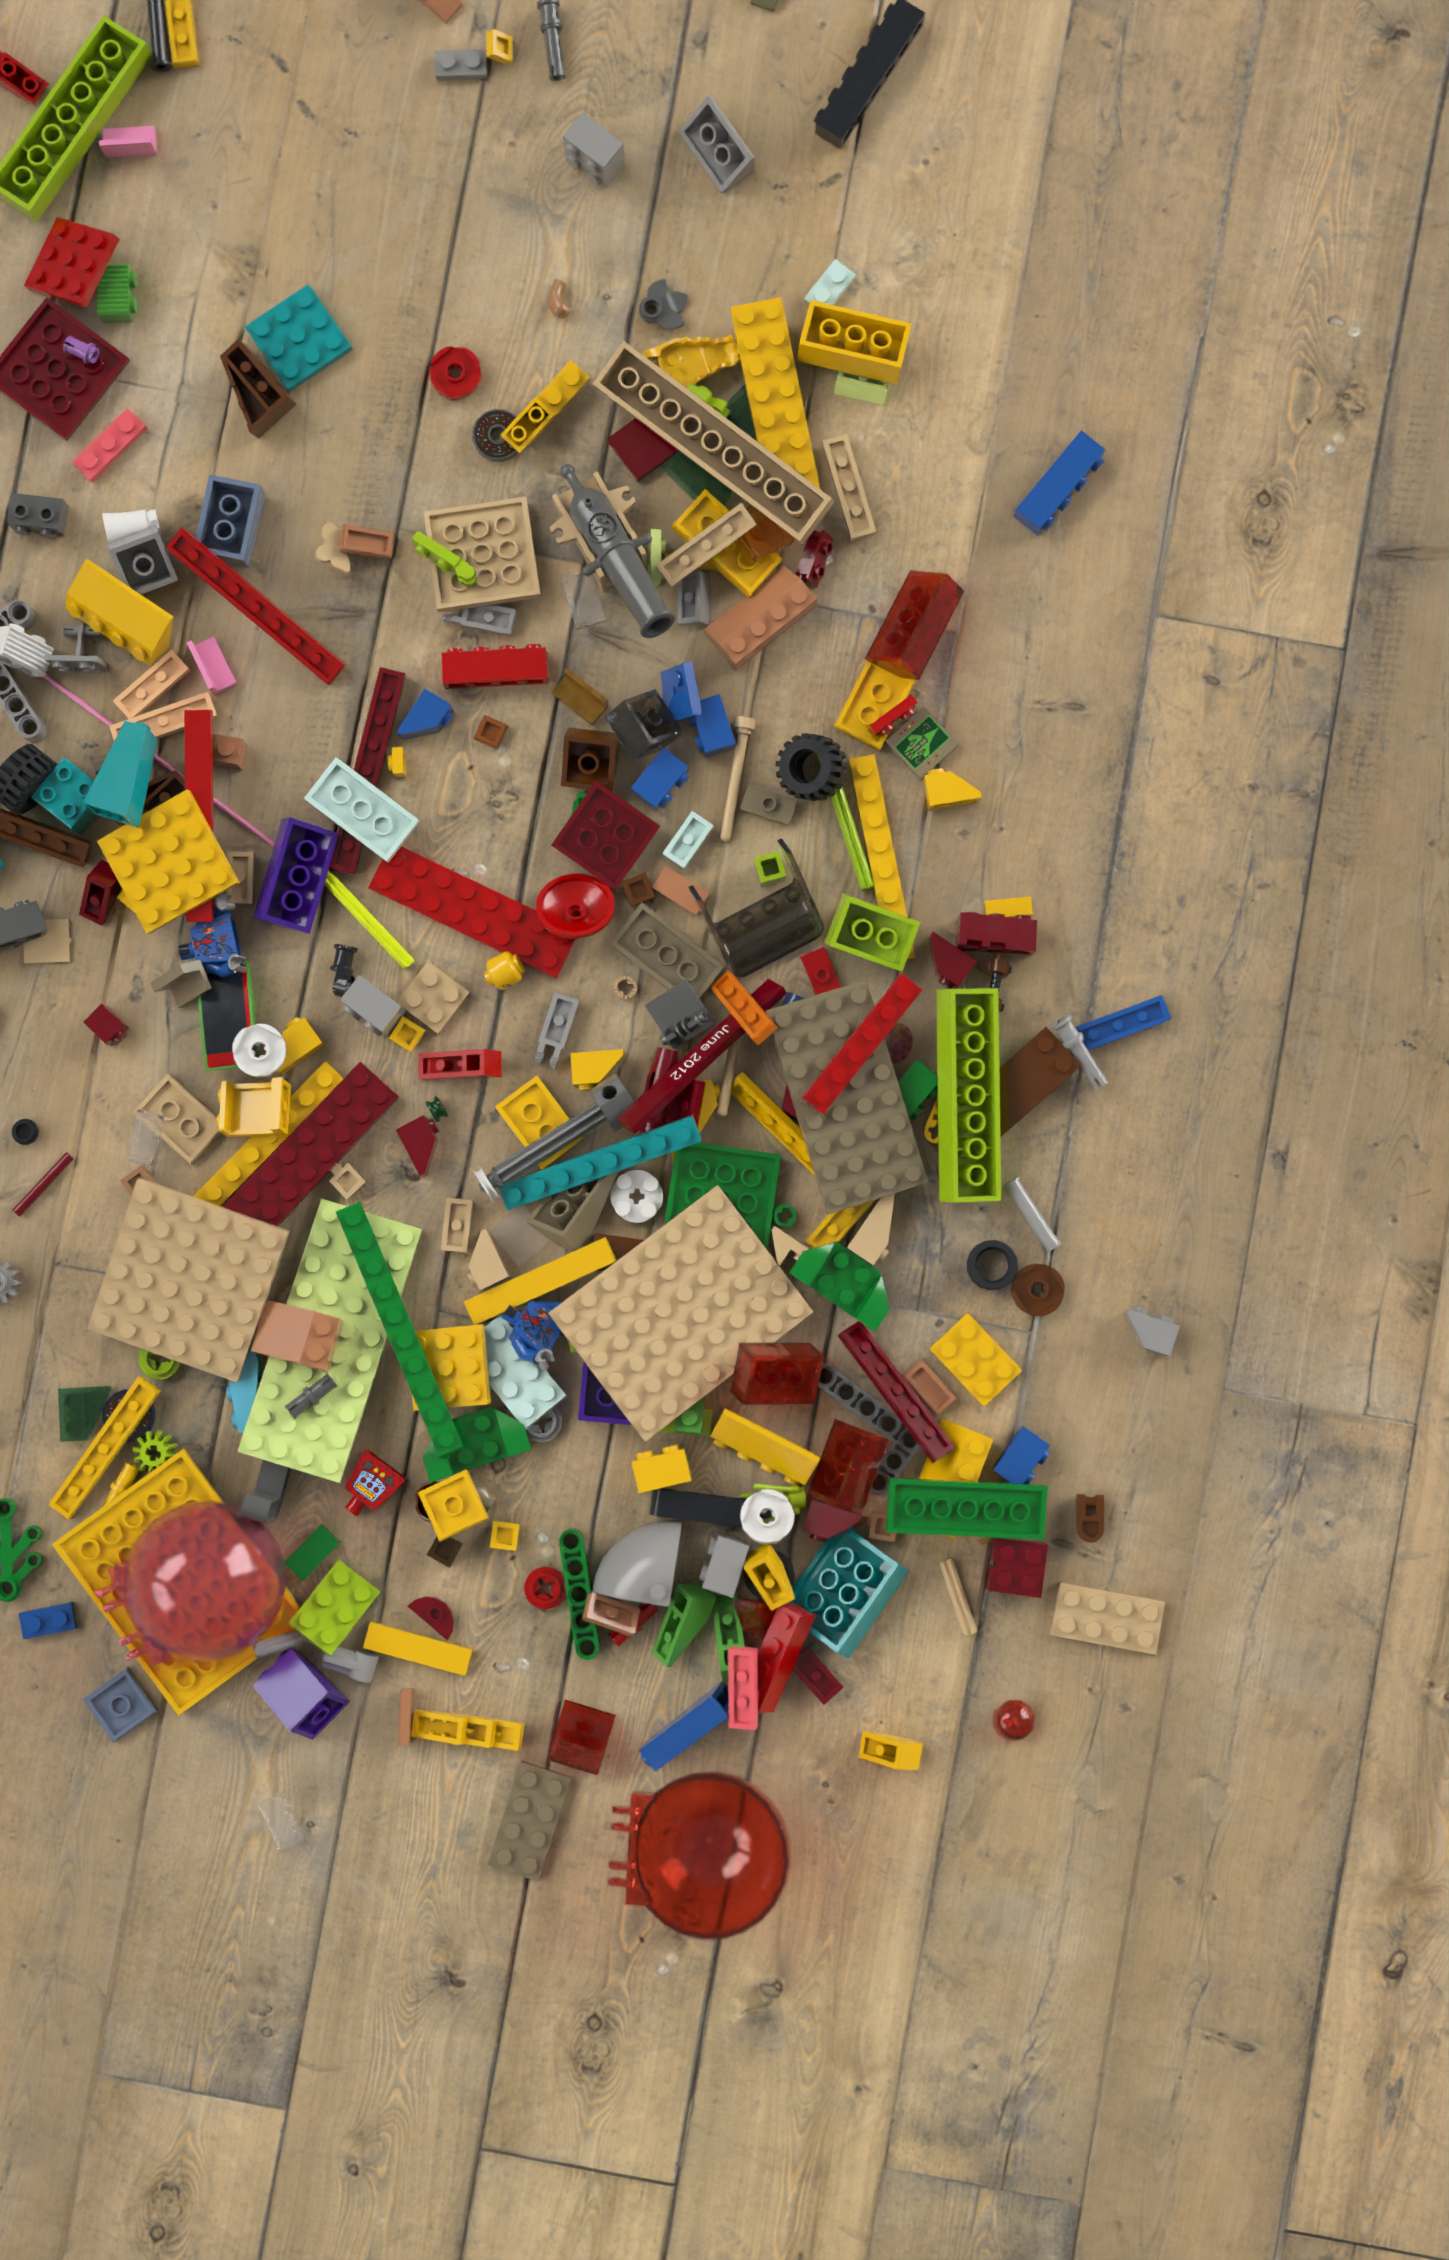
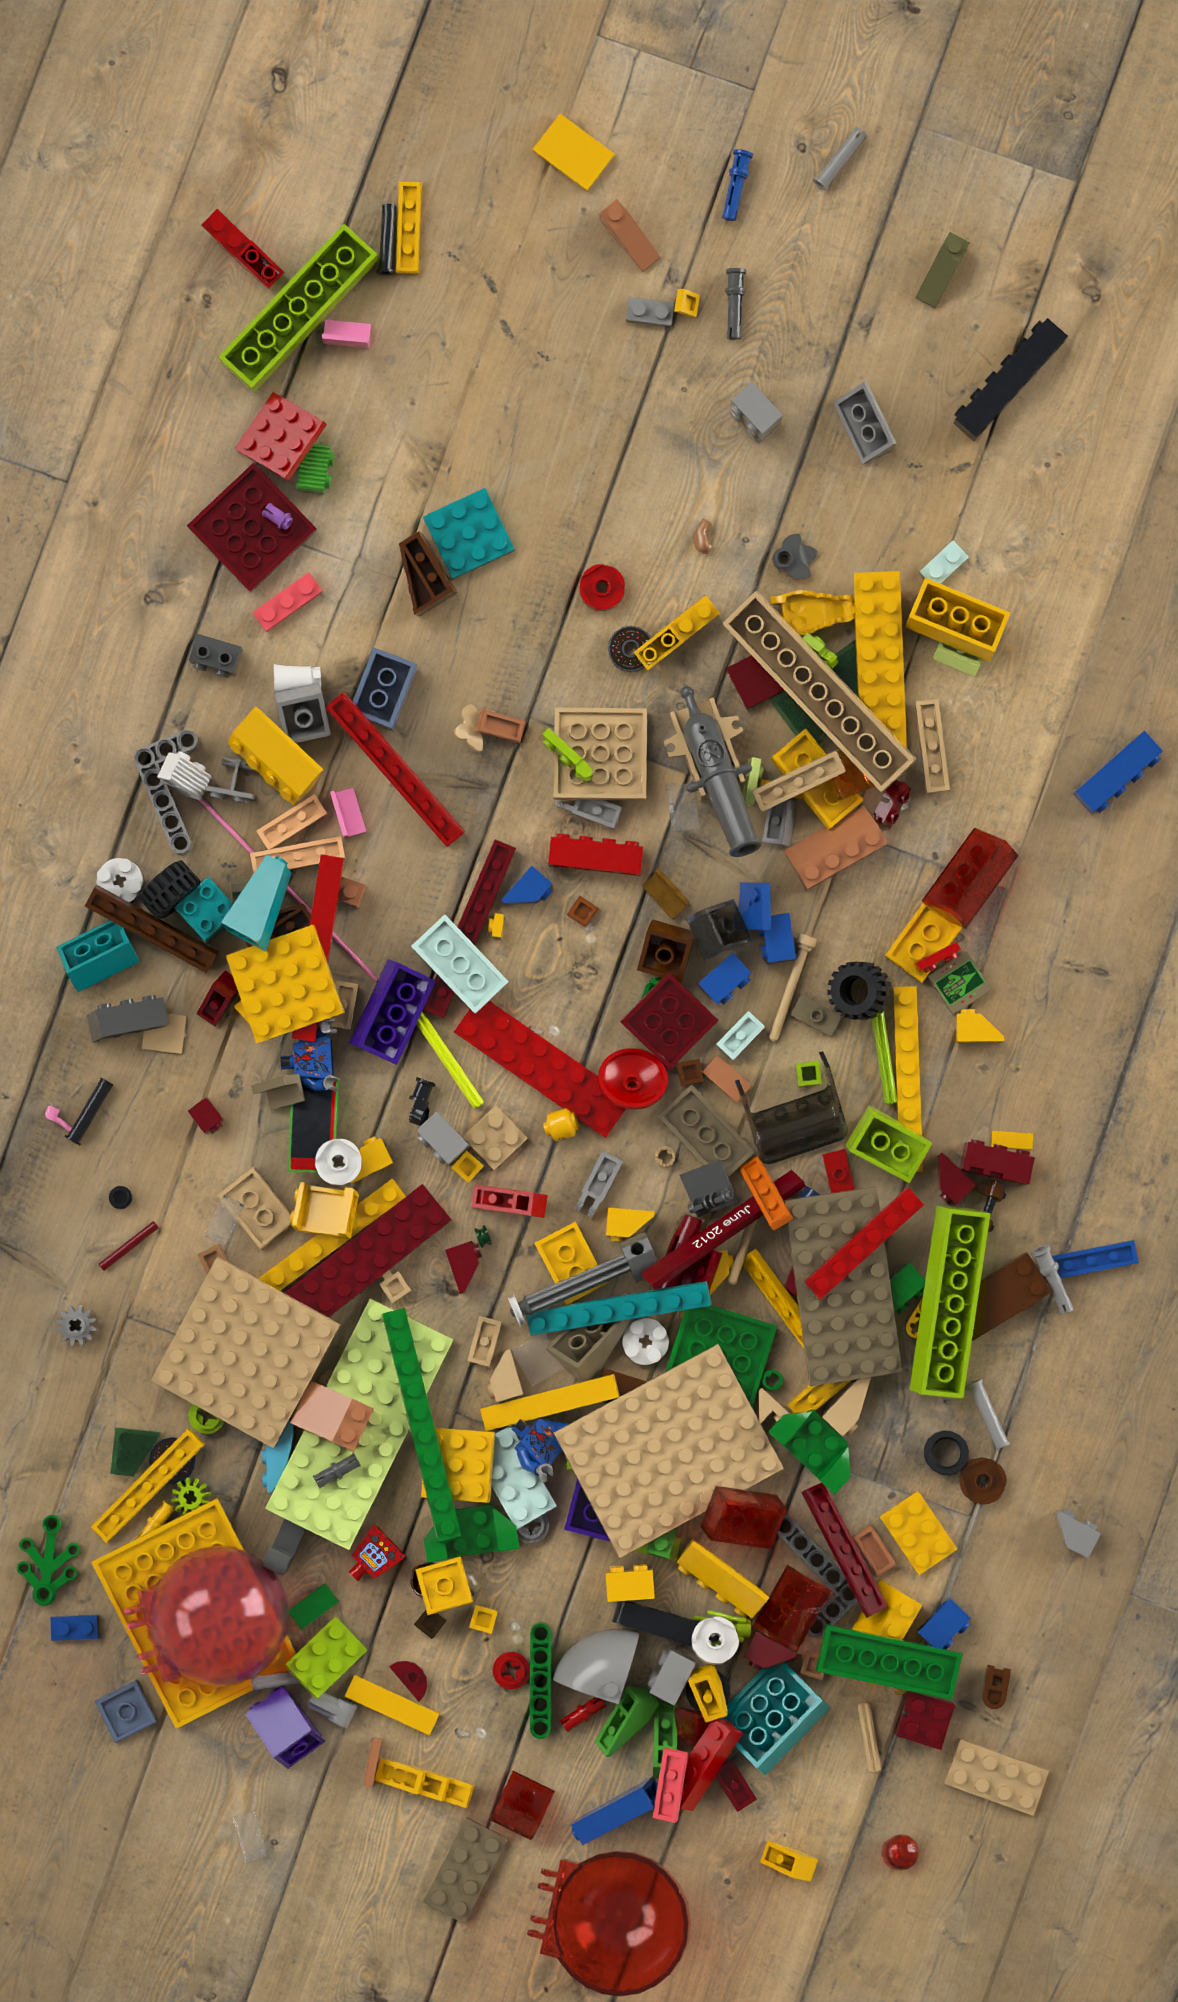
camera: 10 degrees right, 0 degrees up
nougat plate [582,1592,640,1636] -> none
clear pink gear [884,1022,913,1064] -> none

